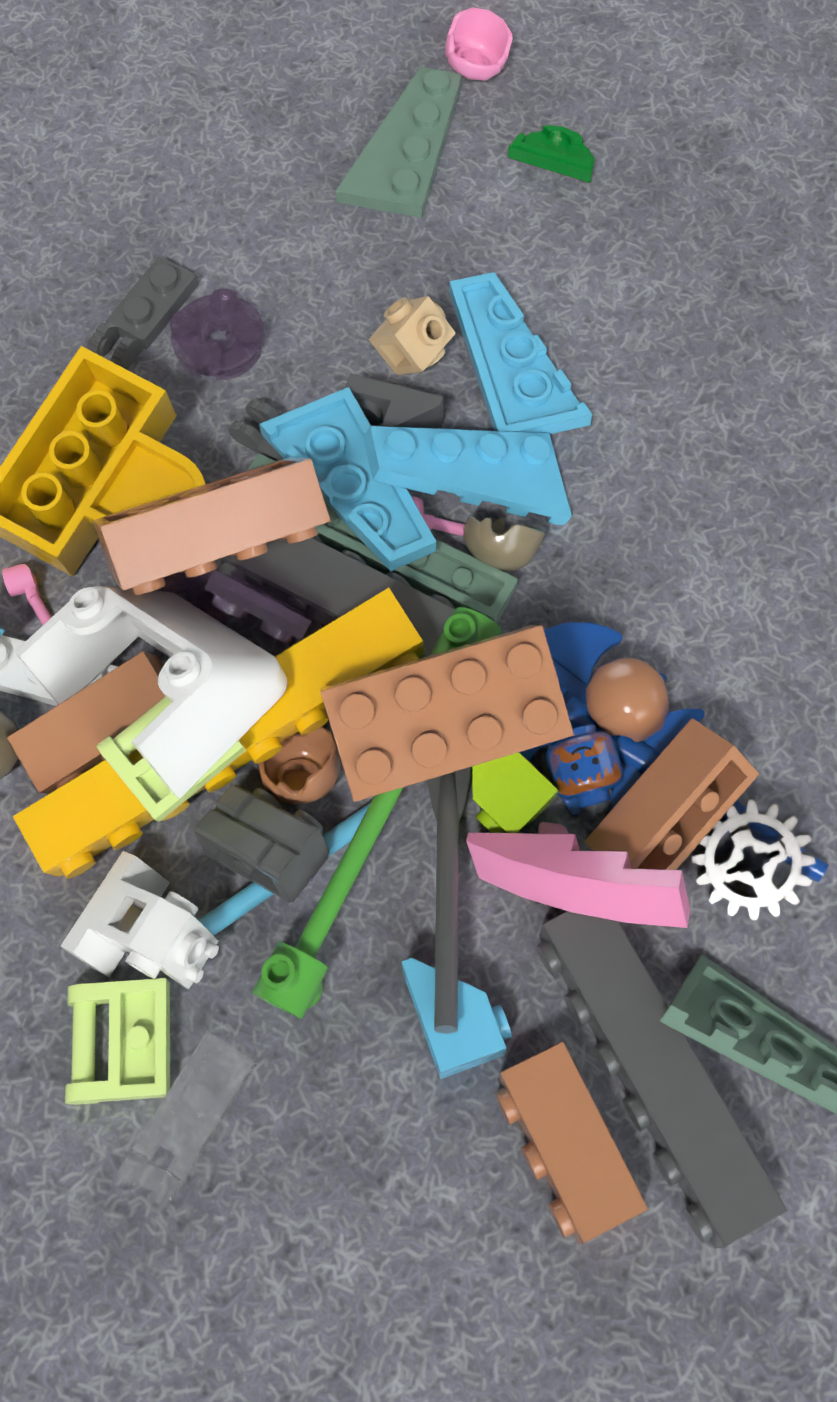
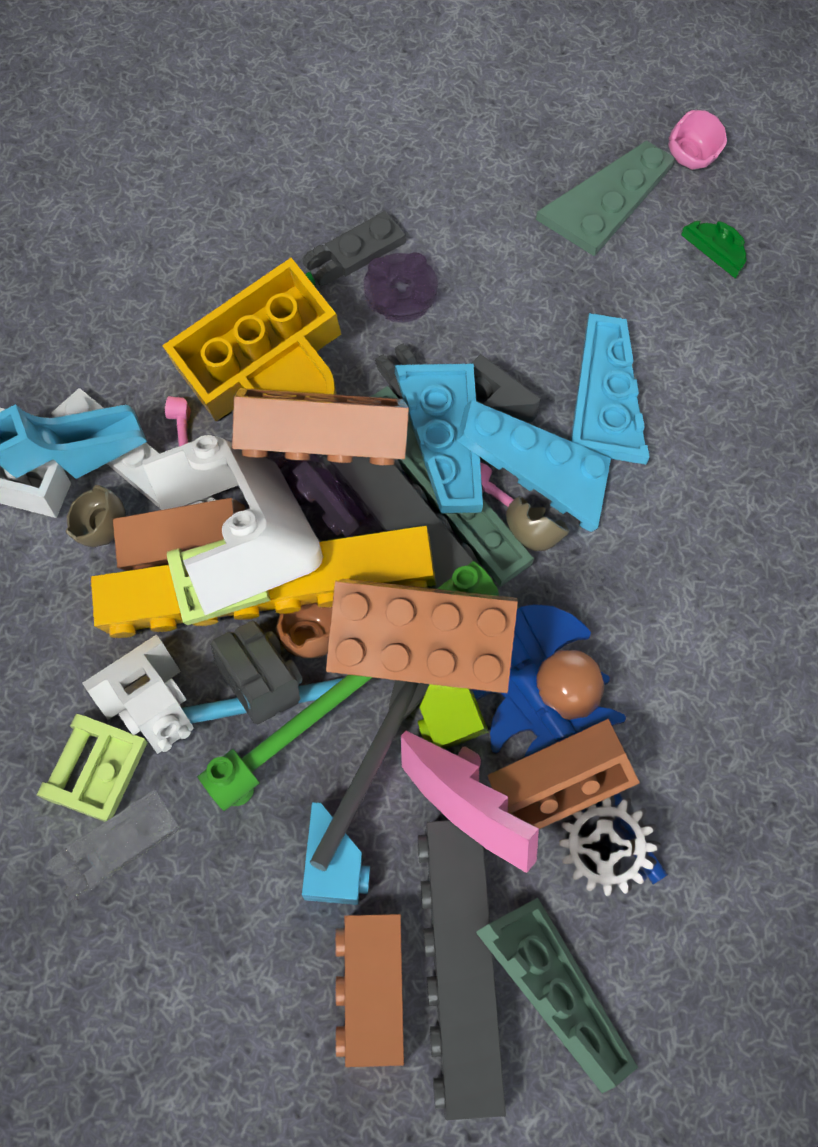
camera: 20 degrees right, 0 degrees up
tan brick [368,296,456,375] -> none
blue head [546,725,624,808] -> none

